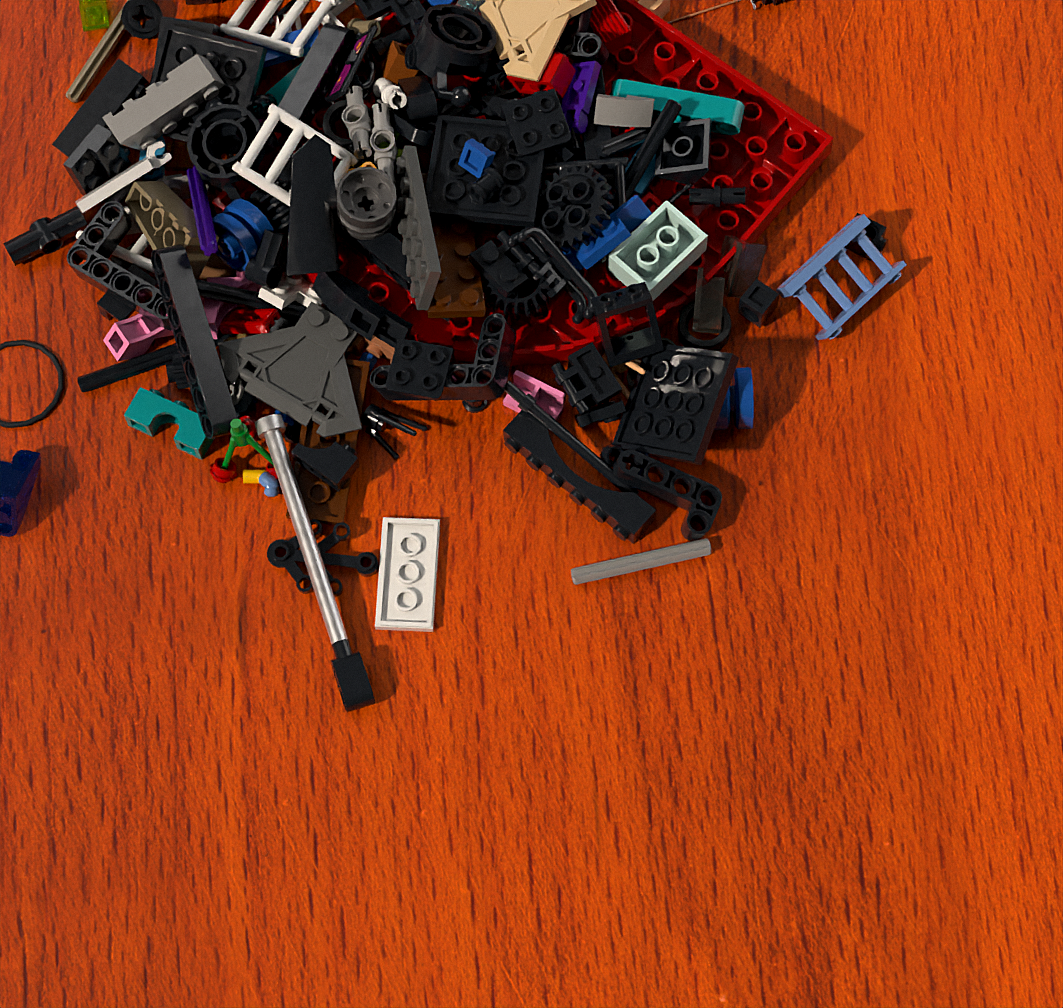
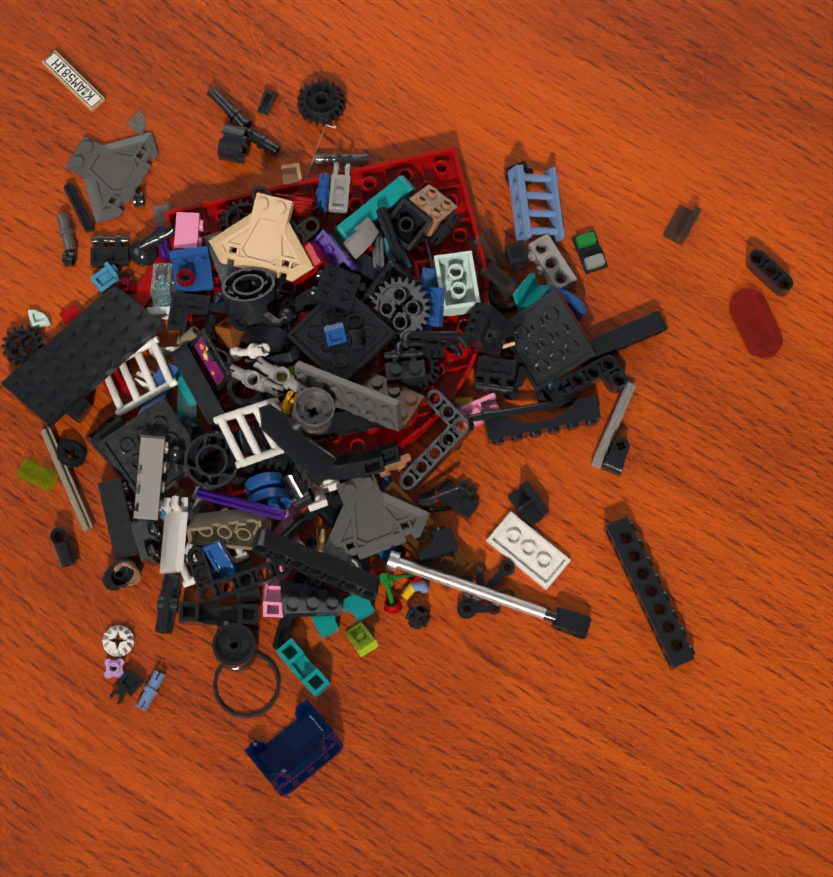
camera: 60 degrees left, 5 degrees up
red tile [219,309,281,334] -> none
black bracket [386,338,456,401] -> none
none -> black piece [50,527,78,568]
none -> black piece [102,558,141,591]
none -> black arch [178,601,261,628]
none -> blue tile [202,539,240,579]
none -> black wheel [212,623,258,672]
none -> teal arch [276,638,331,699]
none -> black wing [279,579,343,618]
none -> dark grey axle [314,153,369,165]
none -> blue pin [315,173,331,212]
none -> light grey hinge [328,162,351,213]
none -> lime slope [345,622,379,657]
none -> black gear [405,605,431,629]
none -> medium nougat bracket [408,185,457,237]
none -> black hinge [437,479,480,520]
none -> yellow arm [448,397,474,415]
none -> black panel [508,480,550,527]
none -> teal panel [513,273,552,312]
none -> light grey brick [527,233,577,290]
none -> piece [571,231,608,275]
none -> black beam [584,311,668,364]
none -> black piece [601,437,630,476]
none -> black brick [604,516,695,670]
none -> clear smoke panel [663,205,702,246]
none -> clear red tile [729,288,783,359]
none -> black beam [746,249,793,297]

